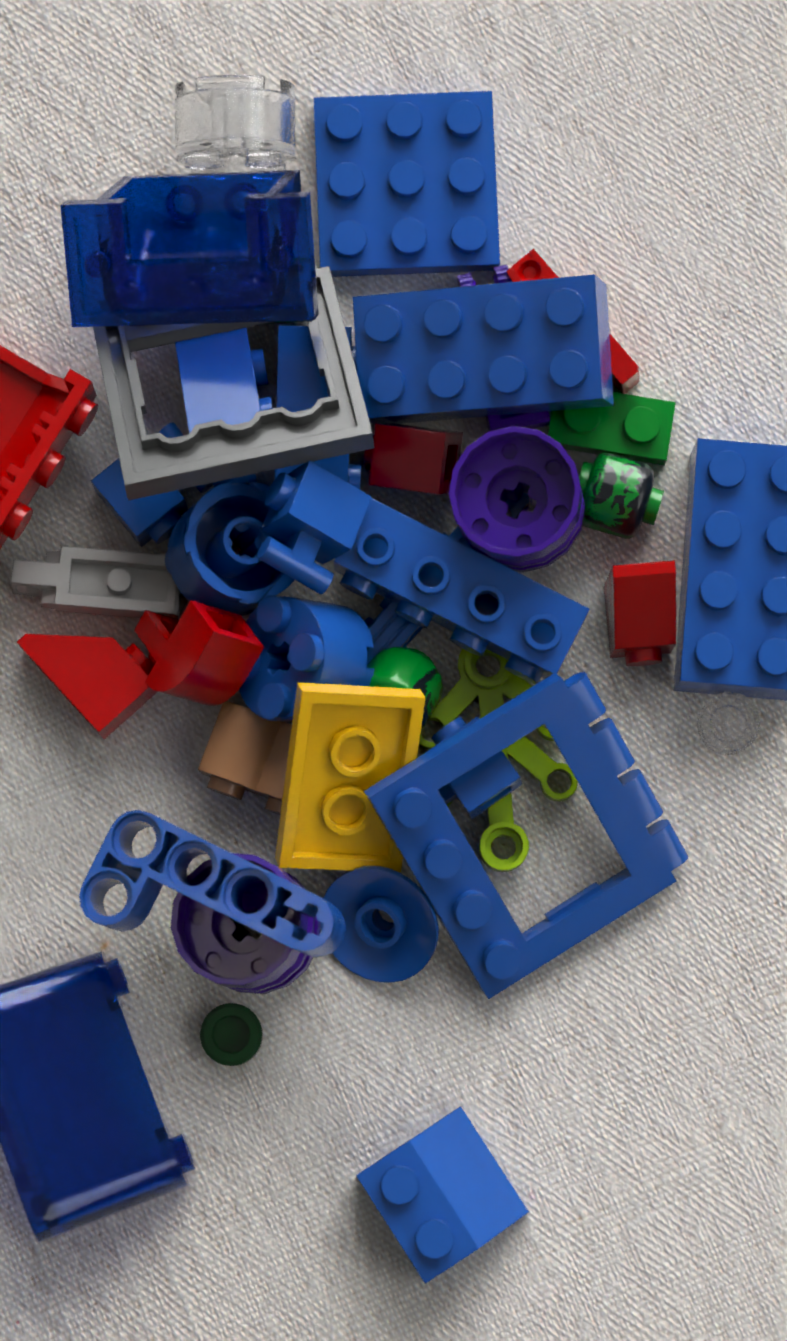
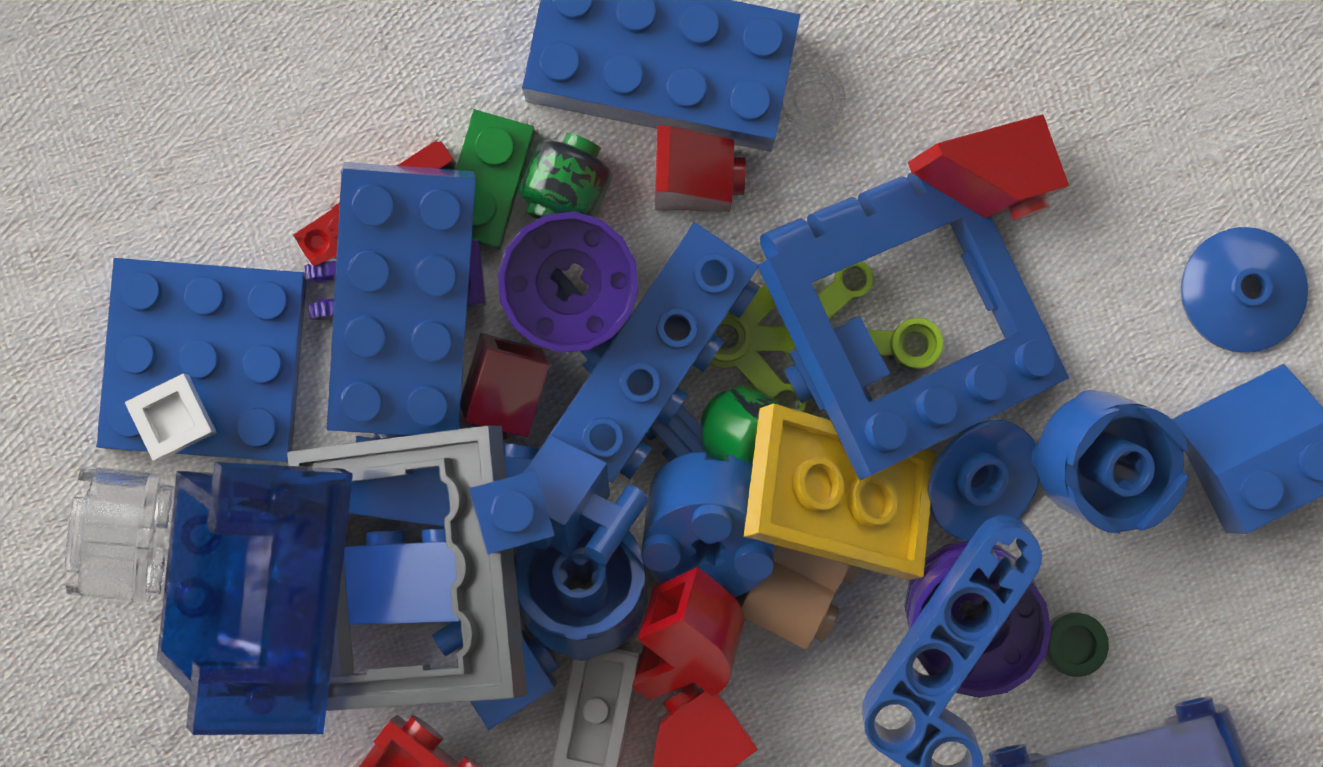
camera: 85 degrees left, 5 degrees up
none -> white plate [125,373,217,461]
none -> blue plate [469,470,555,555]
none -> red slope [908,114,1069,221]
none -> blue brick [1031,390,1188,534]
none -> blue dish [1181,227,1308,353]

